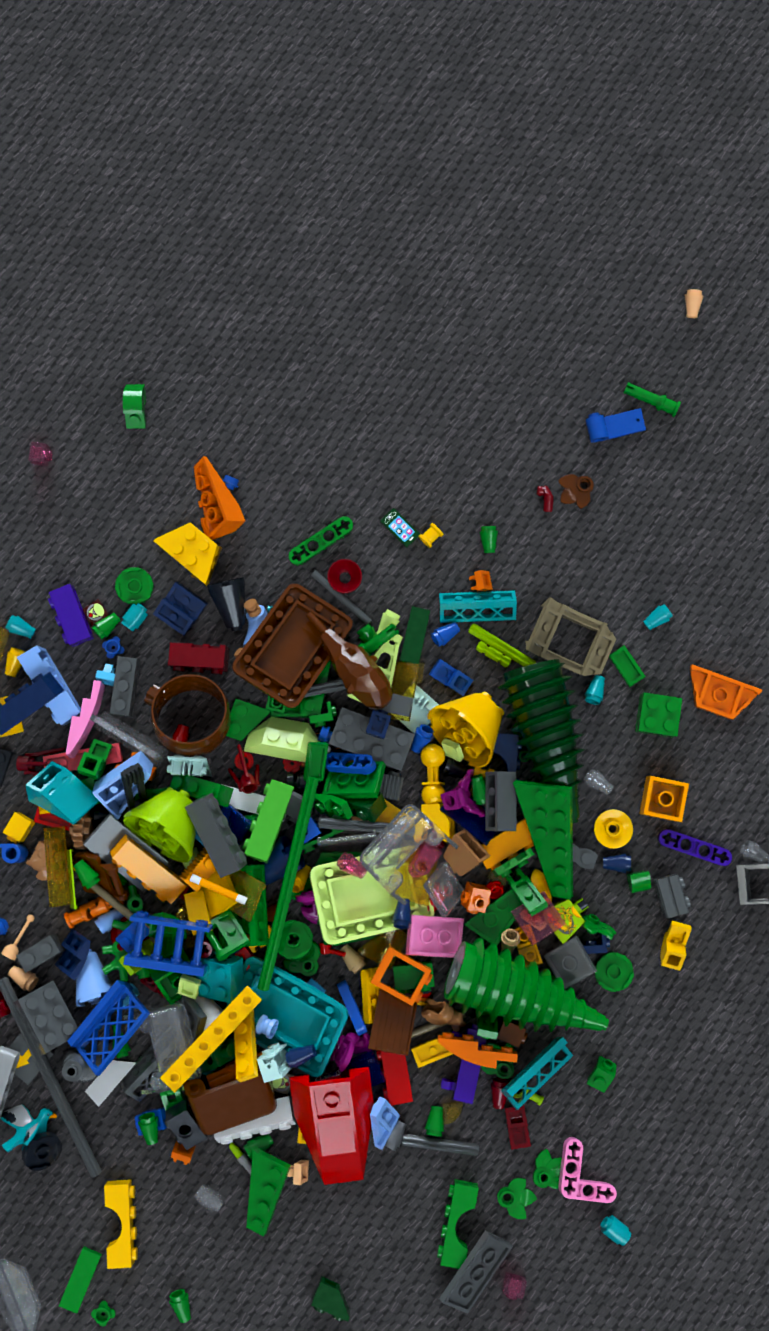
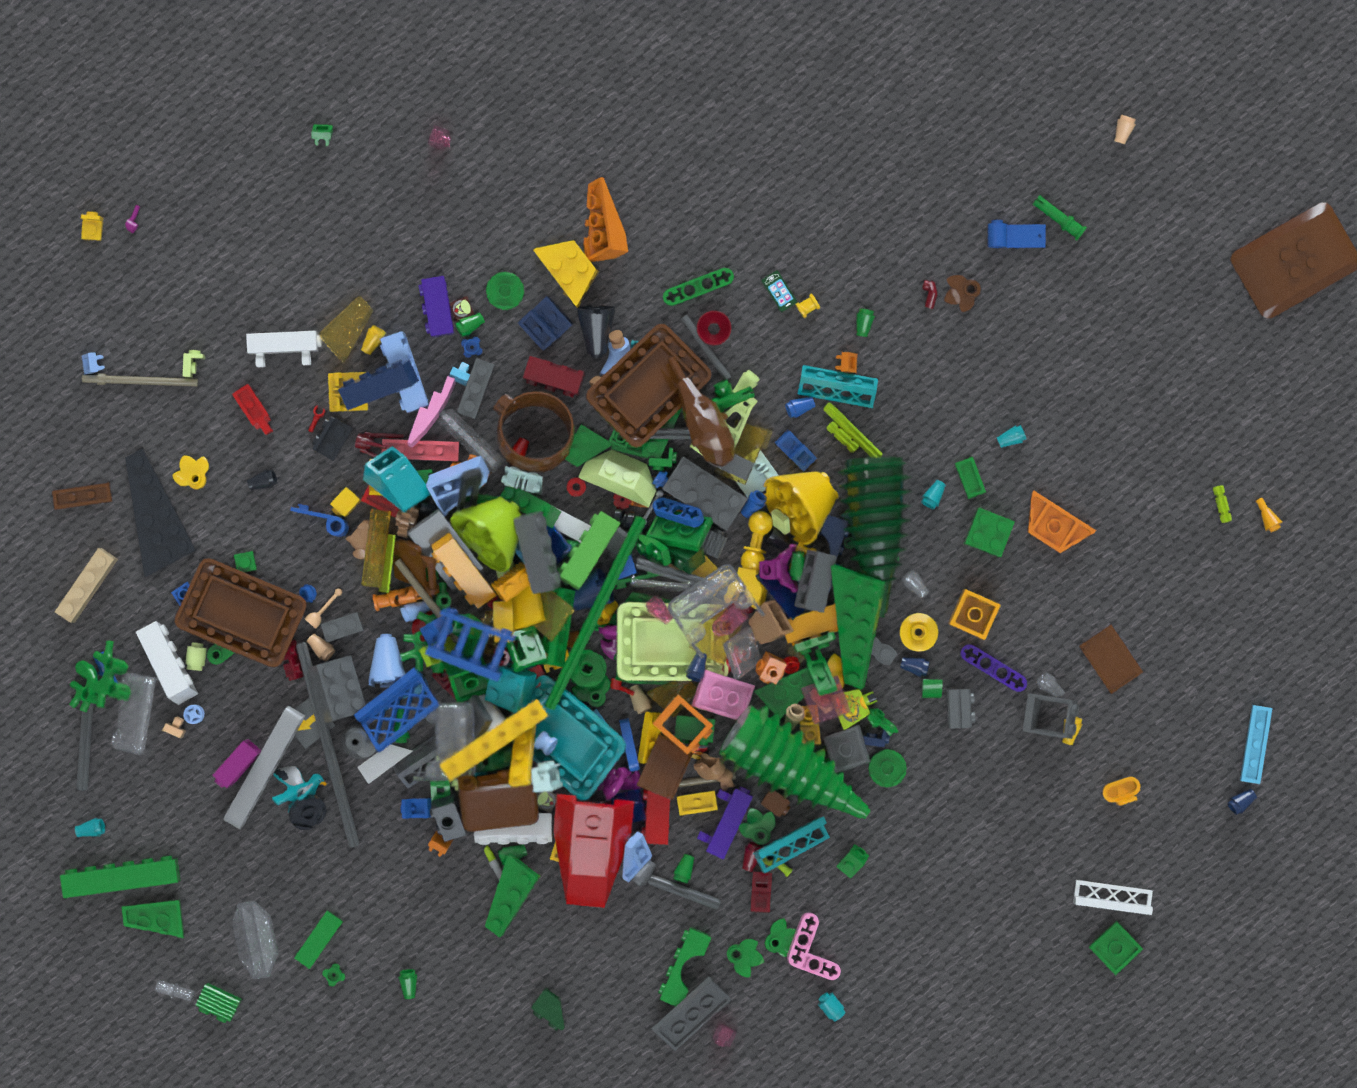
camera: 10 degrees right, 5 degrees up
teal cone [5,615,36,639] -> none
dark blue slope [55,929,91,981] -> none
green cone [73,859,100,890] -> none
green brick [77,739,113,780] -> none
yellow arch [104,1180,138,1269] -> none
teal brick [121,603,148,632] -> none
green brick [123,384,146,429] -> none
green cone [138,1112,158,1145] -> none
yellowish green tile [177,974,201,1000] -> none
light orange bar [190,874,248,905] -> none
clear brick [194,1183,224,1214] -> none
blue plate [223,475,239,490] -> none
dark red plant [228,744,260,794] -> none
dark blue cone [285,1044,317,1068] -> none
light nougat tile [287,1160,309,1185] -> none
green tile [303,742,329,781] -> none
dark blue bracket [365,709,391,740] -> none
dark green tile [400,606,430,666] -> none
orange slope [437,1032,518,1069] -> none
clear yellow tile [443,1102,463,1125] -> none
green plate [477,1012,498,1040] -> none
dark tan wedge [525,597,616,676] -> none
yellow brick [660,921,691,971] -> none

